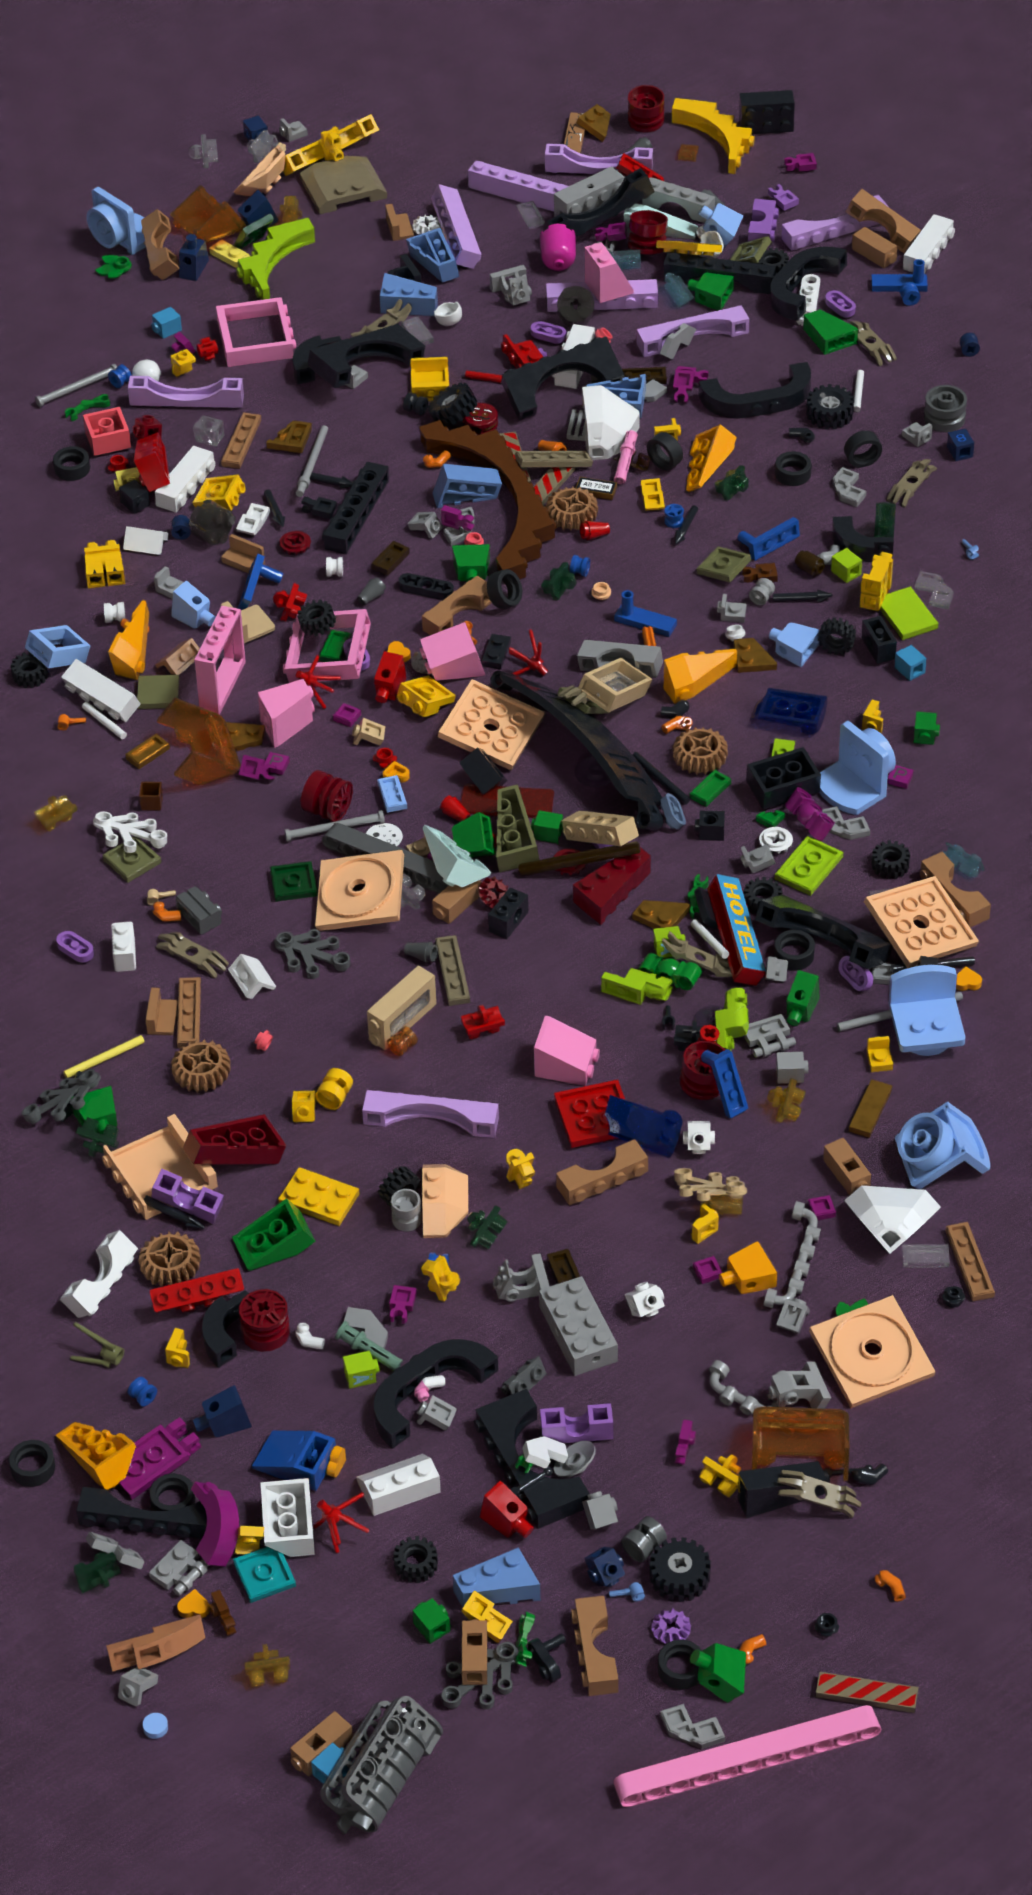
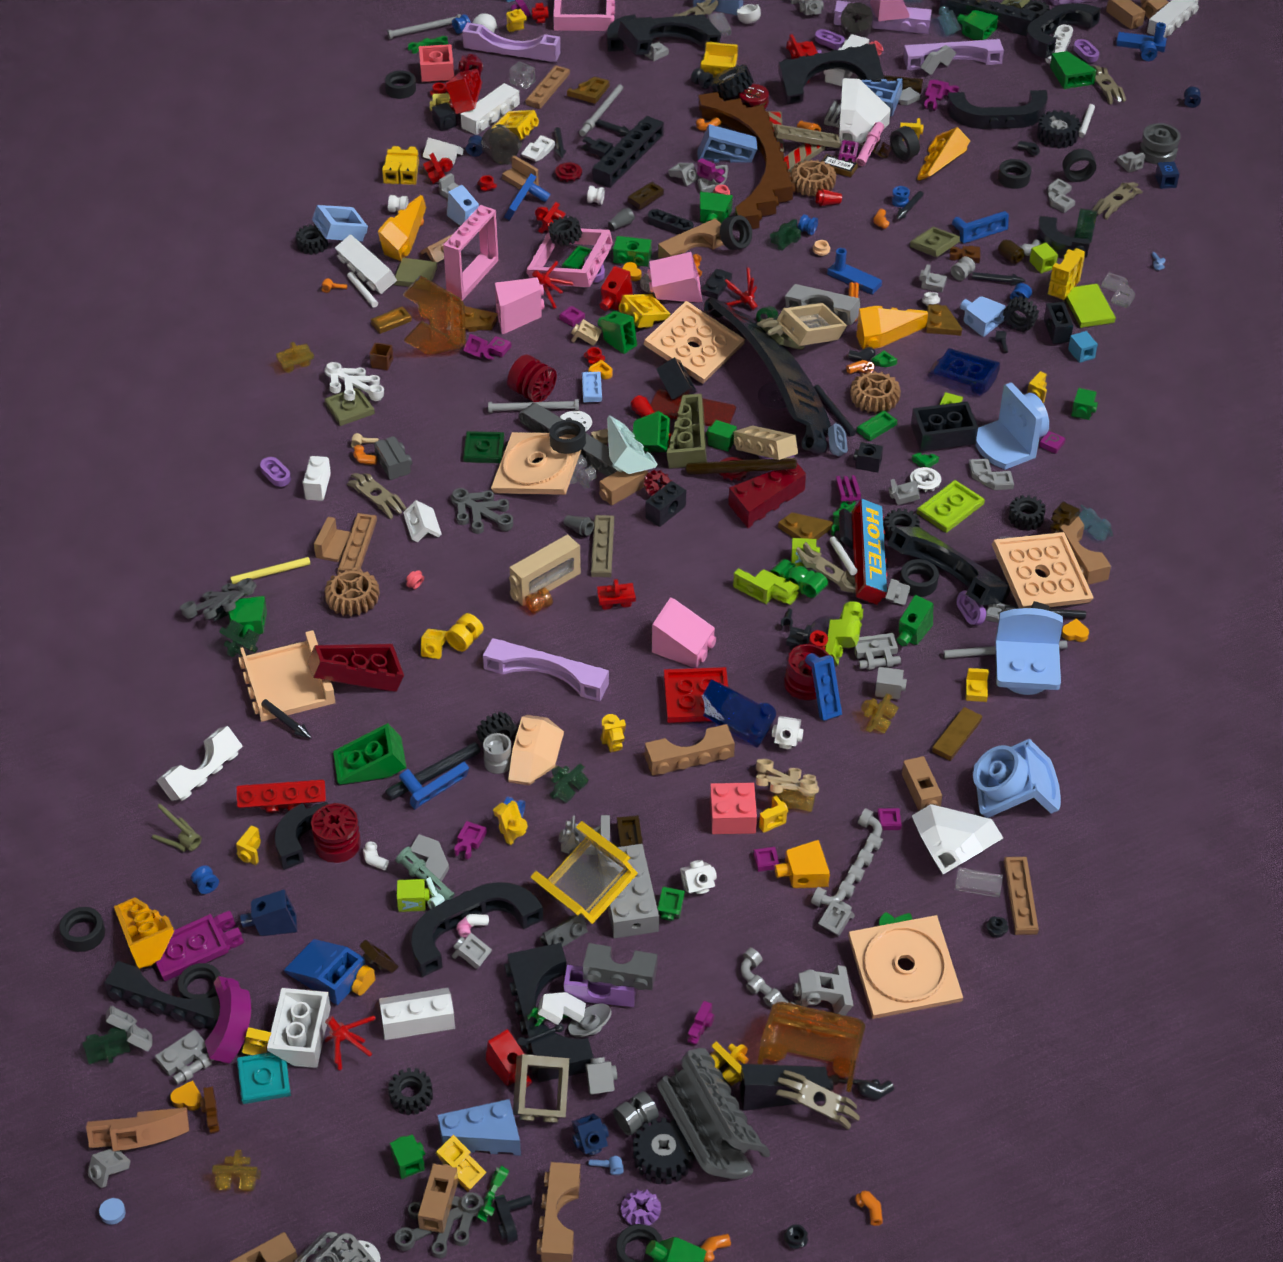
camera: 10 degrees right, 0 degrees up
medium nougat gear [139,1231,201,1287] -> none
medium lavender arch [151,1169,224,1224] -> none
tan bracket [221,601,275,643] -> none
yellow plate [278,1167,360,1226] -> none
red bar [465,370,502,383] -> none
yellow slope [640,478,665,511] -> none
clear green hips [714,465,749,500] -> none
magenta piece [785,787,835,841] -> none
none -> dark brown plate [359,939,399,973]
none -> black axle [385,742,481,800]
none -> blue piece [399,762,469,810]
none -> red hips [423,153,453,184]
none -> light aqua hand [426,877,445,909]
none -> red plate [477,175,497,191]
none -> dark tan window [513,1054,569,1123]
none -> piece [530,821,638,924]
none -> black tyre [549,420,586,454]
none -> dark grey arch [583,943,658,990]
none -> green torso [597,311,637,354]
none -> green brick [613,236,652,267]
none -> green bracket [657,887,685,921]
none -> dark grey piece [657,1048,770,1179]
none -> coral brick [710,783,757,834]
none -> dark green brick [756,306,778,323]
none -> magenta tile [836,475,861,501]
none -> magenta tile [838,140,859,162]
none -> green tile [871,351,898,367]
none -> orange arm [873,209,889,229]
none -> black hand [995,330,1008,354]
none -> blue wheel [1010,283,1032,300]
none -> dark brown plate [1050,502,1080,531]

